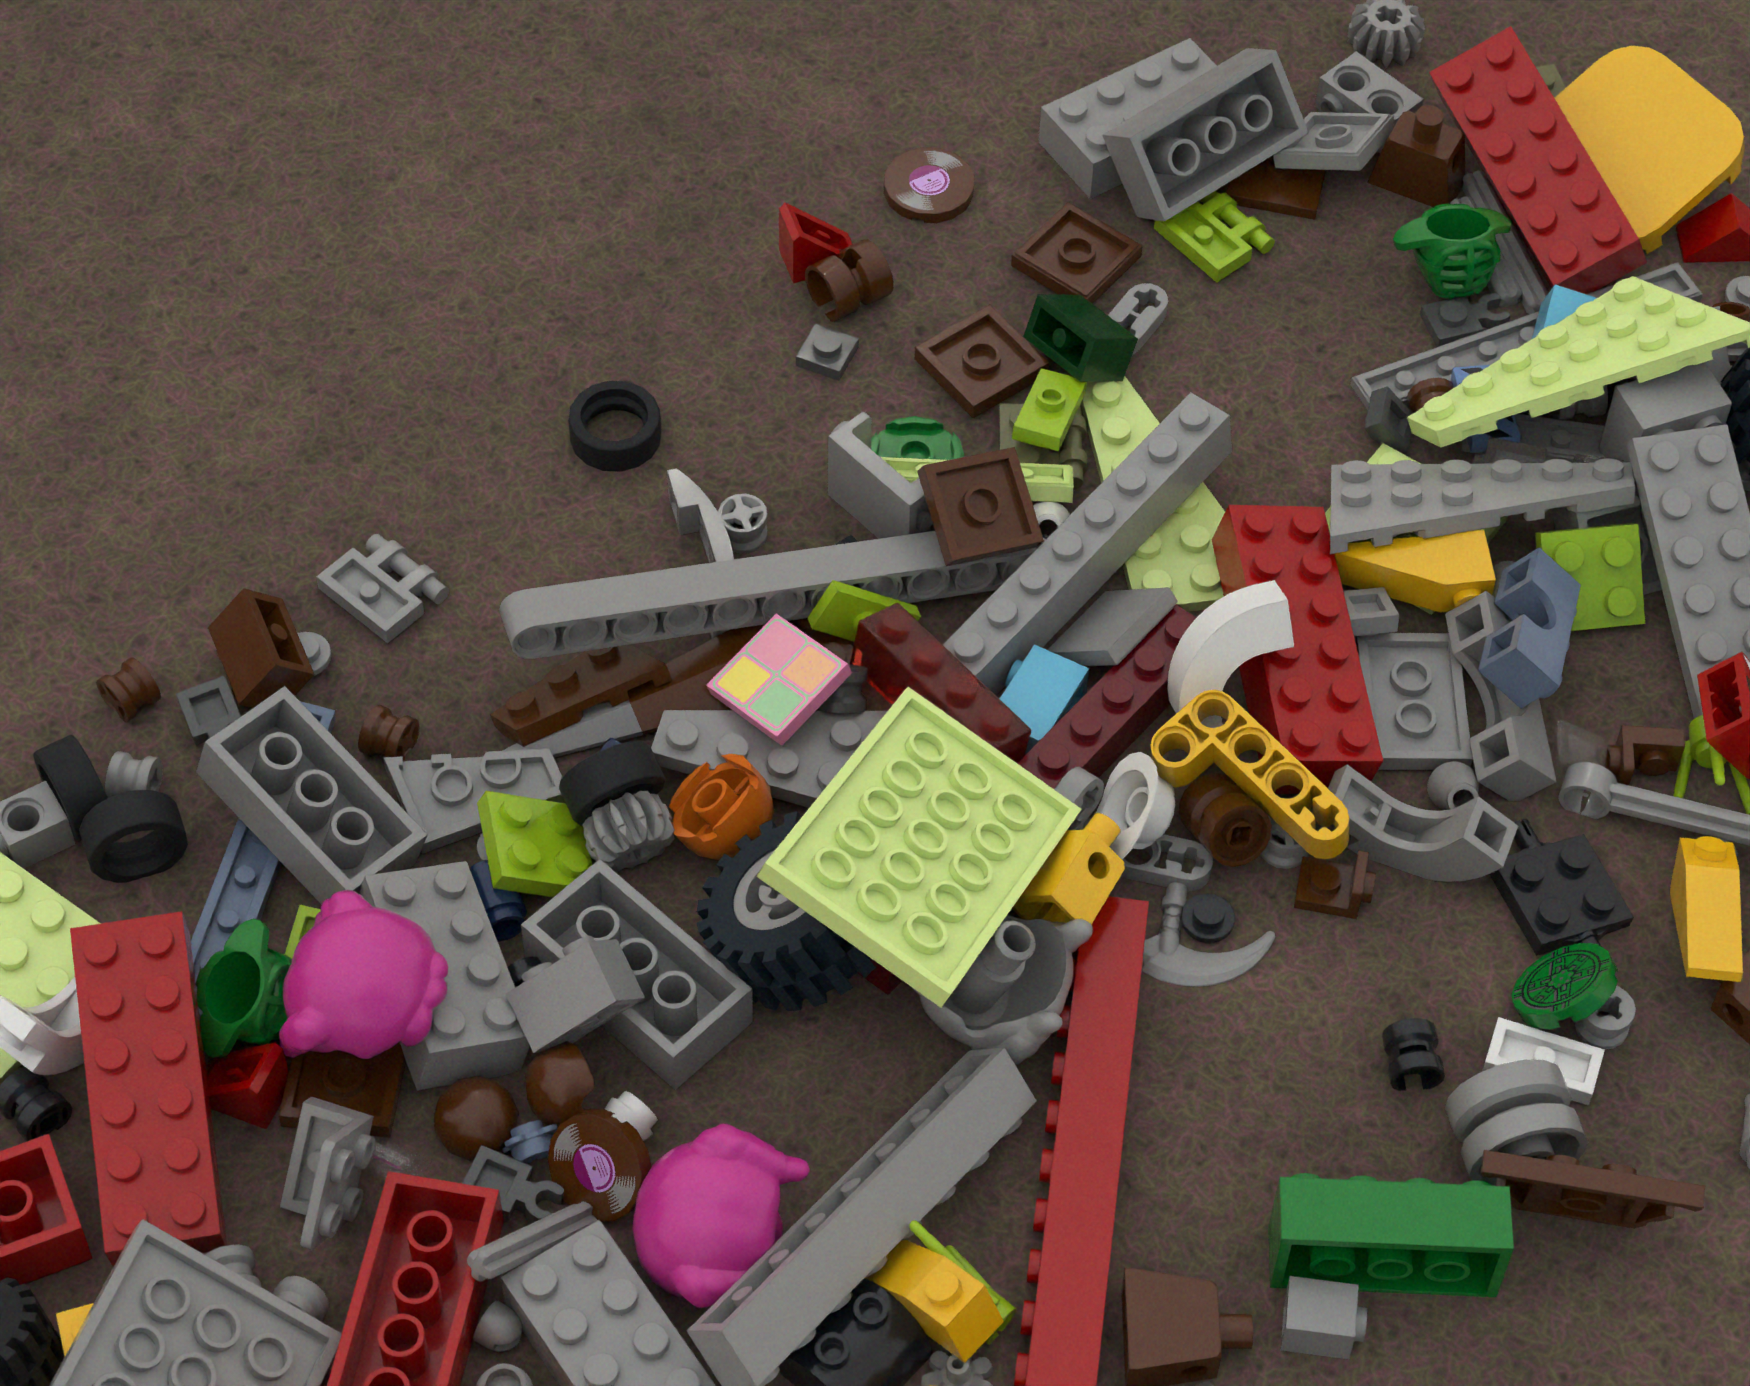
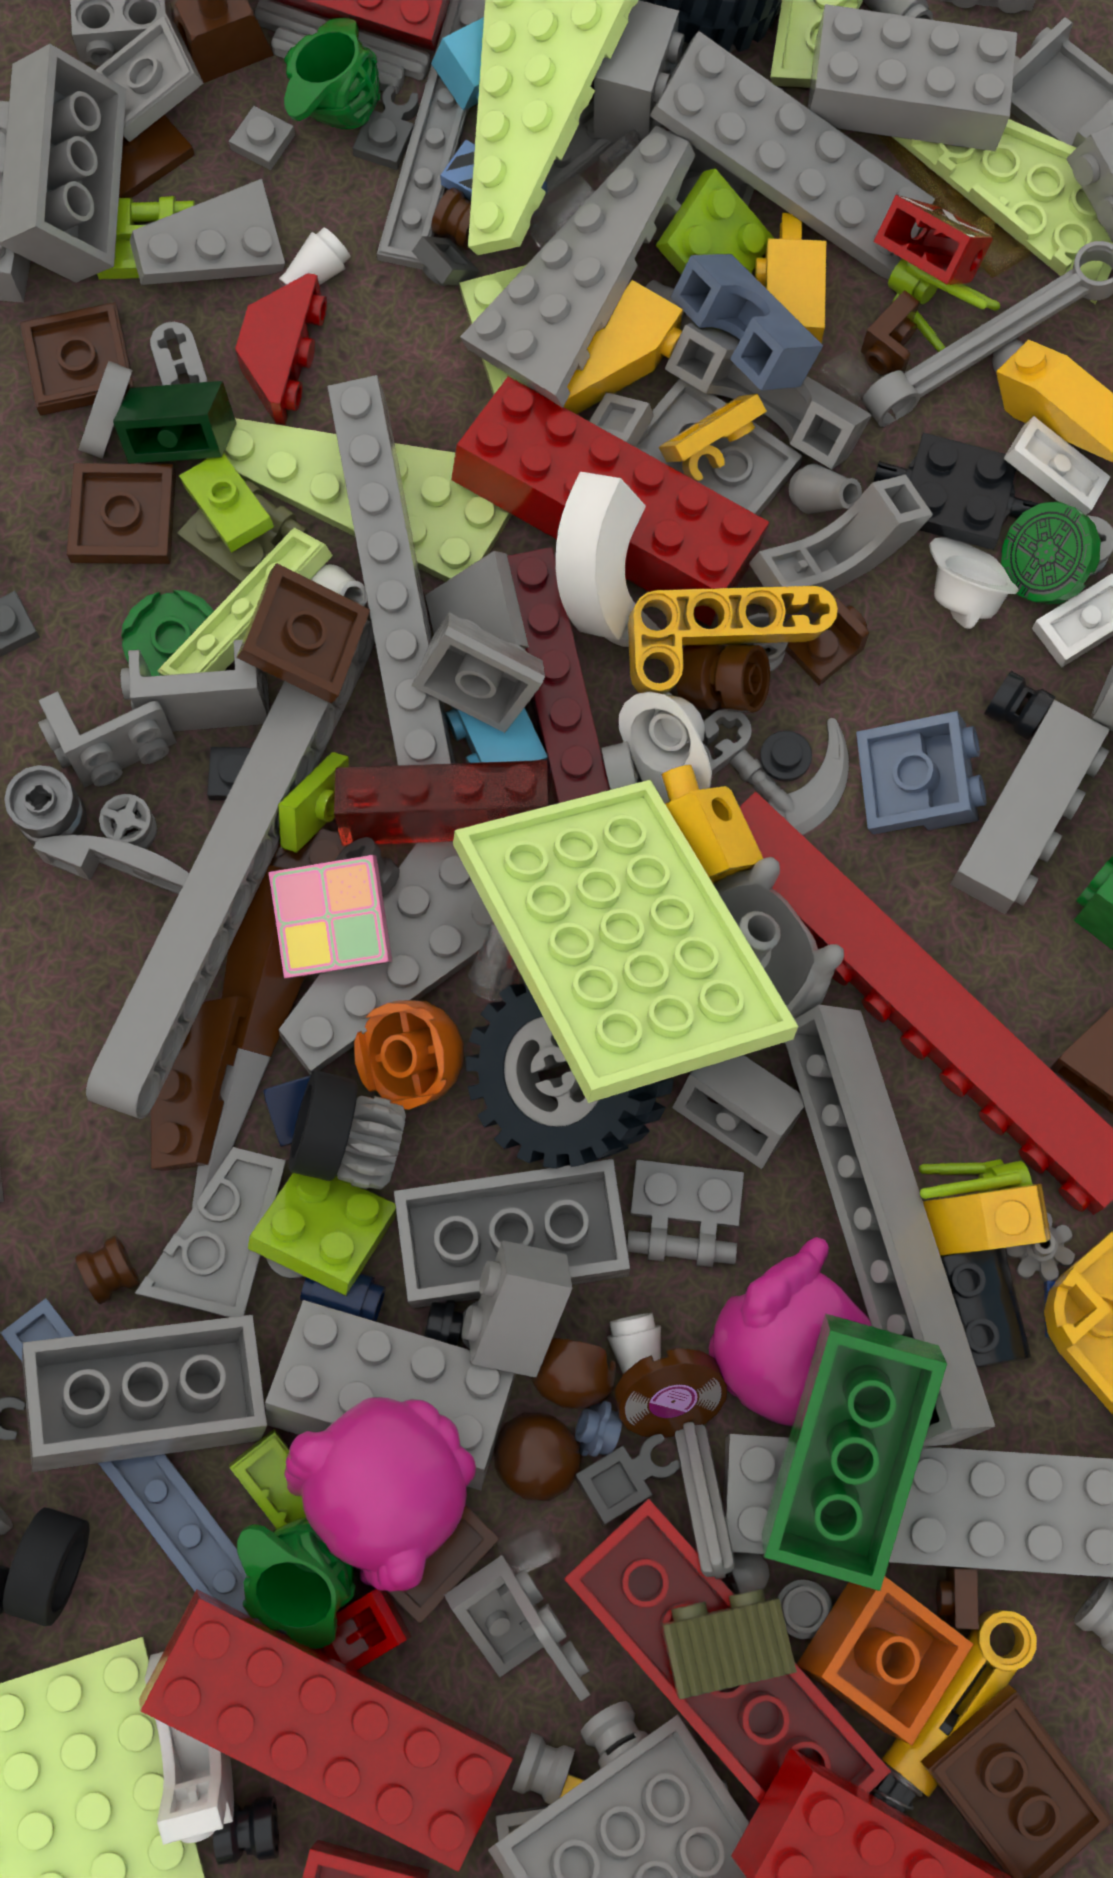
camera: 50 degrees left, 20 degrees up
none -> flat silver wheel [4,765,87,845]
none -> light grey bracket [38,691,177,788]
none -> light grey beam [78,361,133,459]
none -> light grey wing [130,178,285,285]
none -> light grey plate [229,106,295,170]
none -> red slope [235,273,327,426]
none -> white cone [279,227,351,286]
none -> light grey slope [411,612,545,733]
none -> light grey plate [627,1160,744,1267]
none -> yellow plate [658,394,767,481]
none -> olive brick [661,1588,797,1699]
none -> light grey brick [672,1055,805,1169]
none -> yellow hinge [754,213,826,344]
none -> green brick [762,1313,947,1591]
none -> sand blue plate [856,711,987,834]
none -> white piece [929,537,1019,629]
none -> light grey brick [950,700,1110,914]
none -> white plate [1003,416,1110,515]

